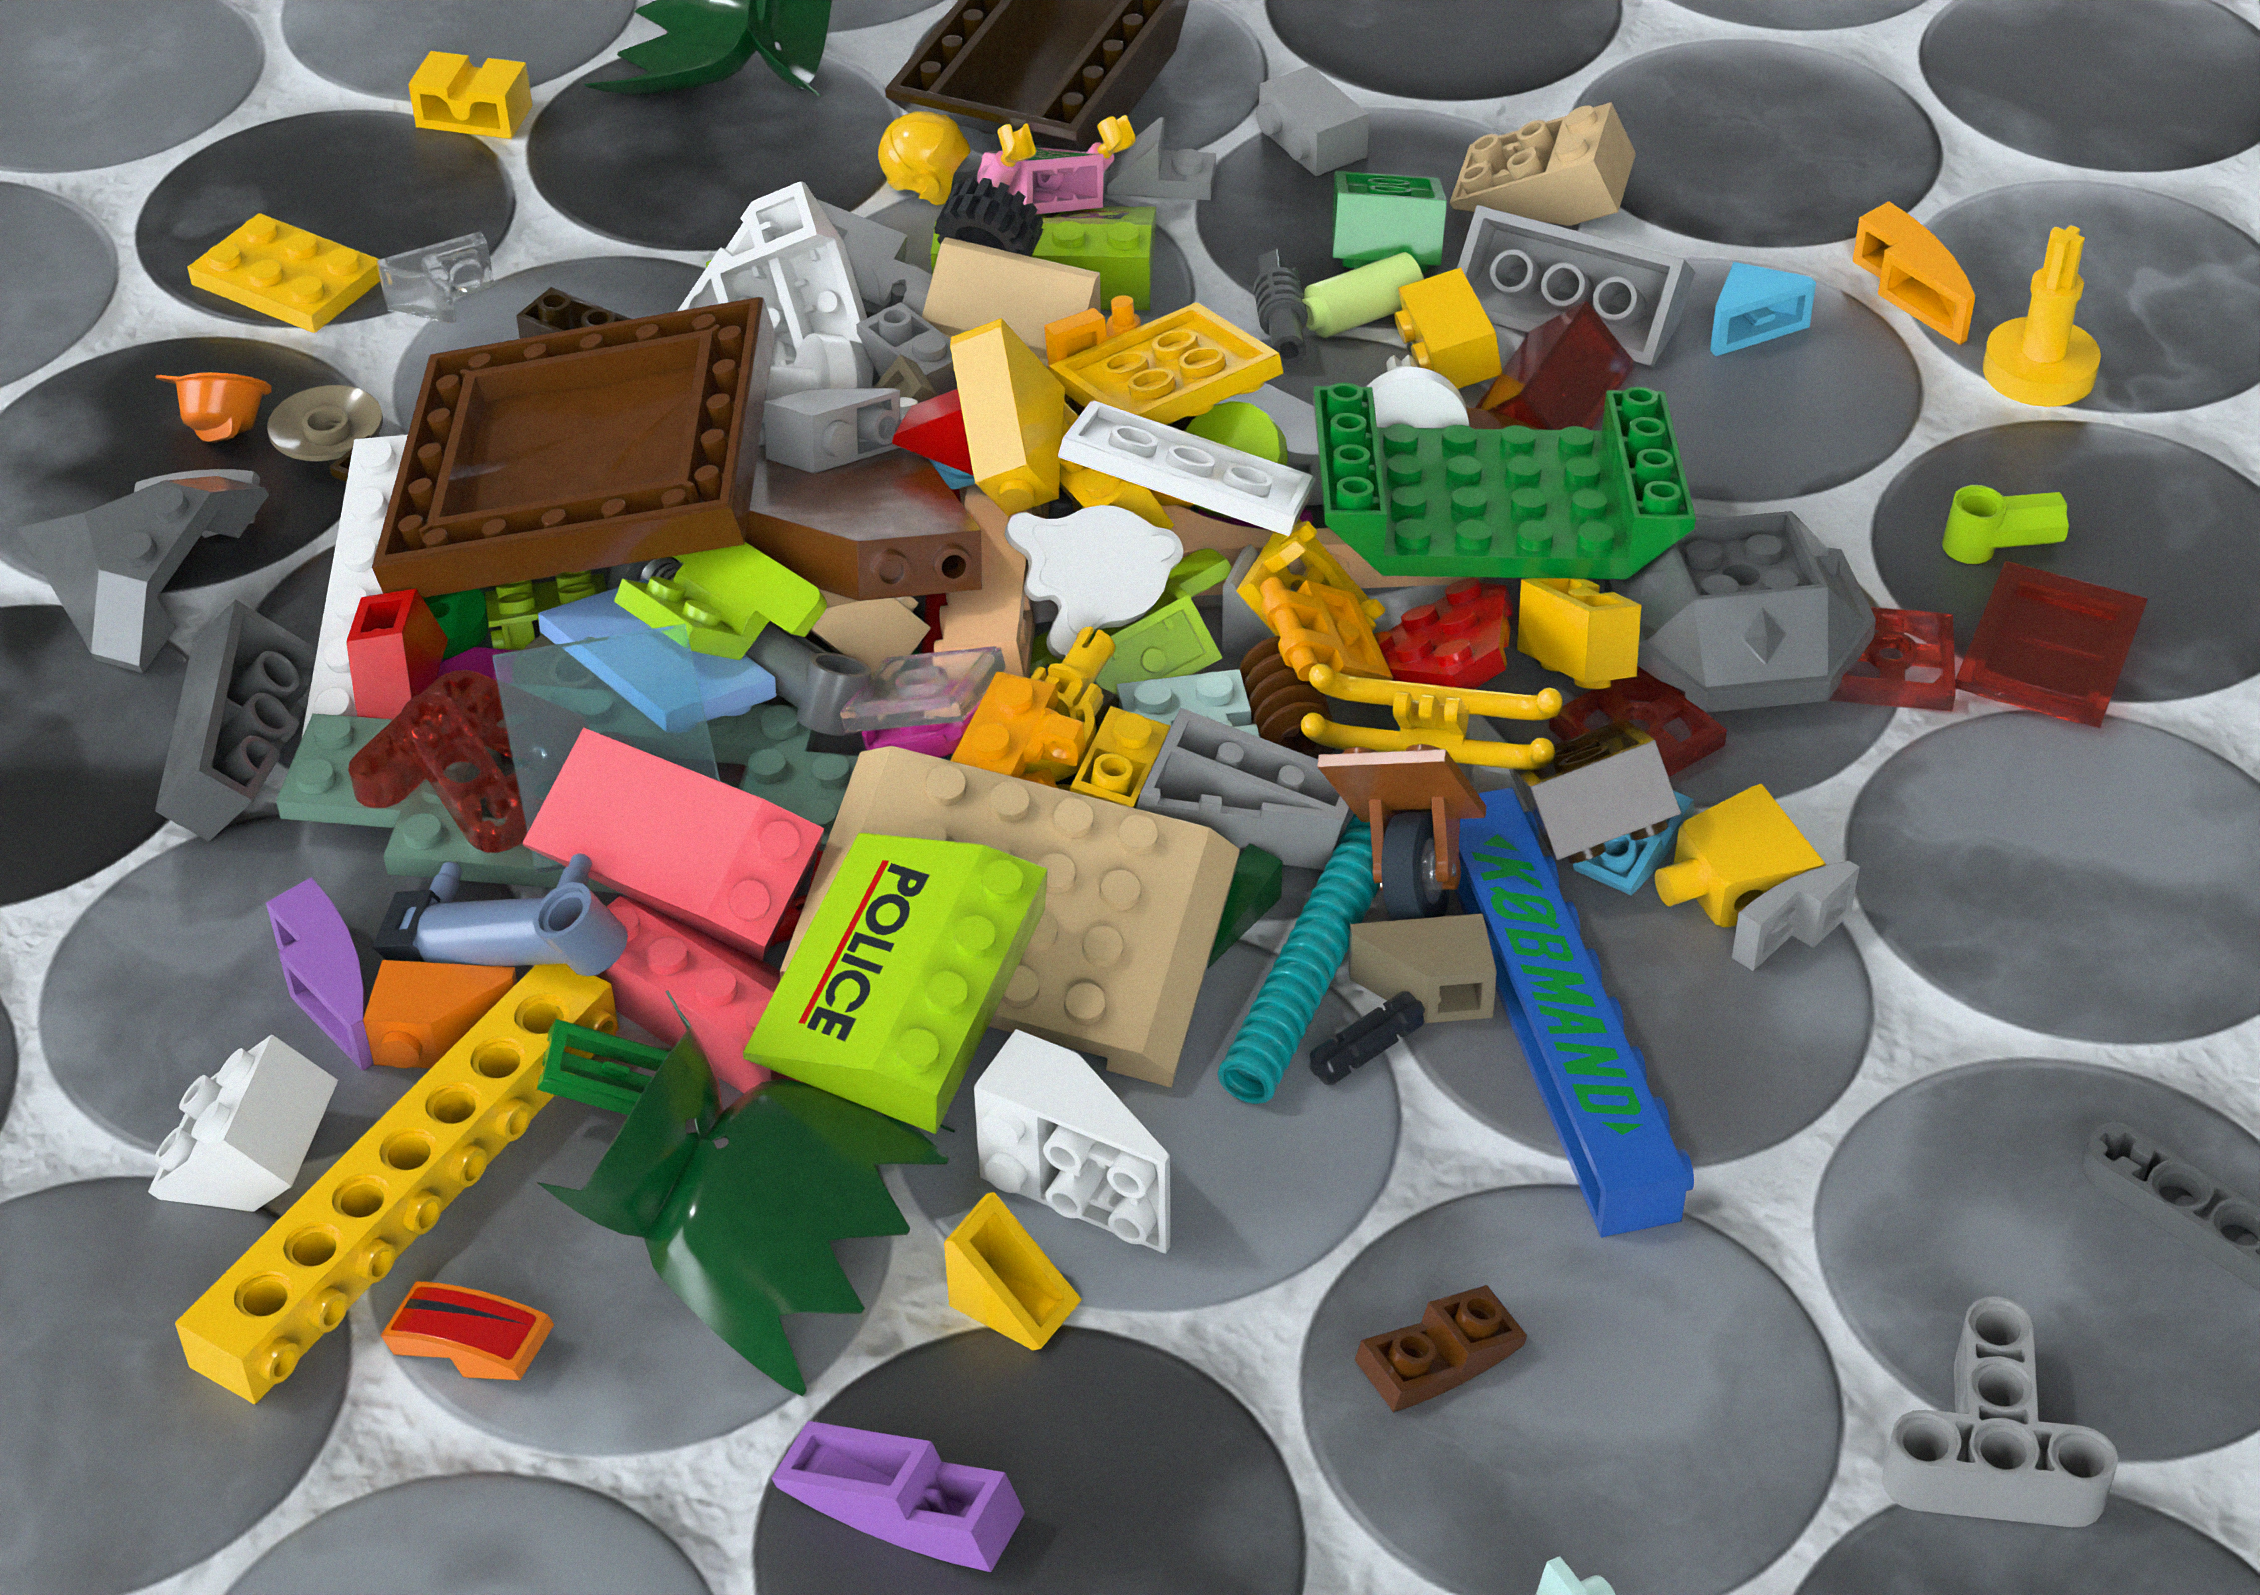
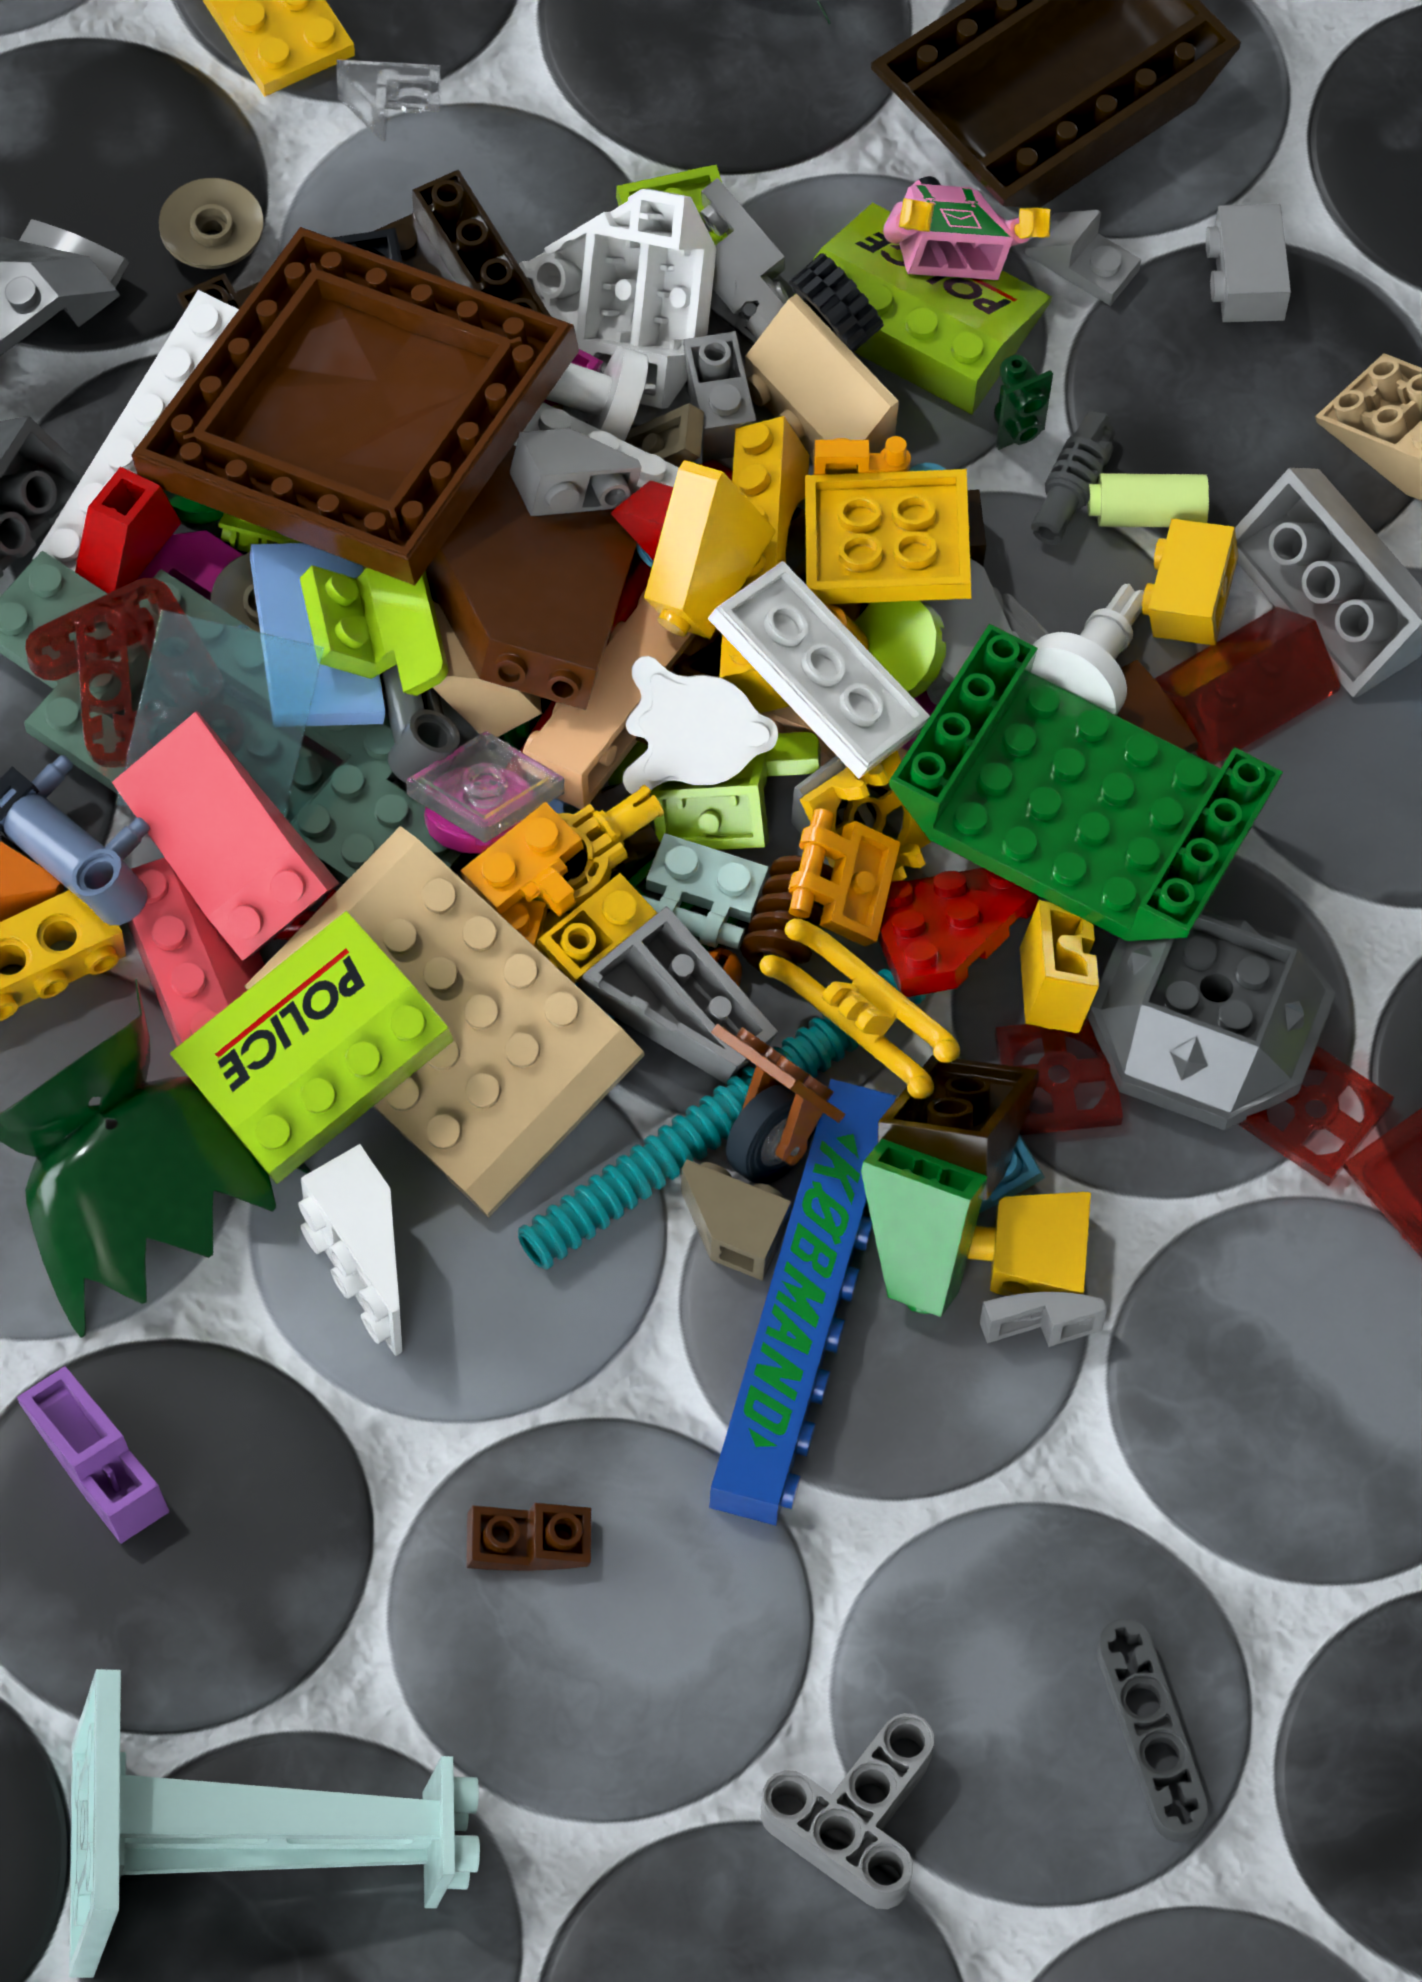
camera: 25 degrees right, 20 degrees up
orange piece [156,373,272,443] -> none
green tile [536,1019,670,1115] -> none
yellow cap [878,111,971,206] -> none
yellow slope [944,1192,1082,1351] -> none
dark green piece [1207,843,1283,969] -> none
black axle [1309,991,1425,1085] -> none
slope [1332,171,1447,273] -> none
none -> slope [861,1139,988,1317]
none -> dark green hinge [994,355,1053,450]

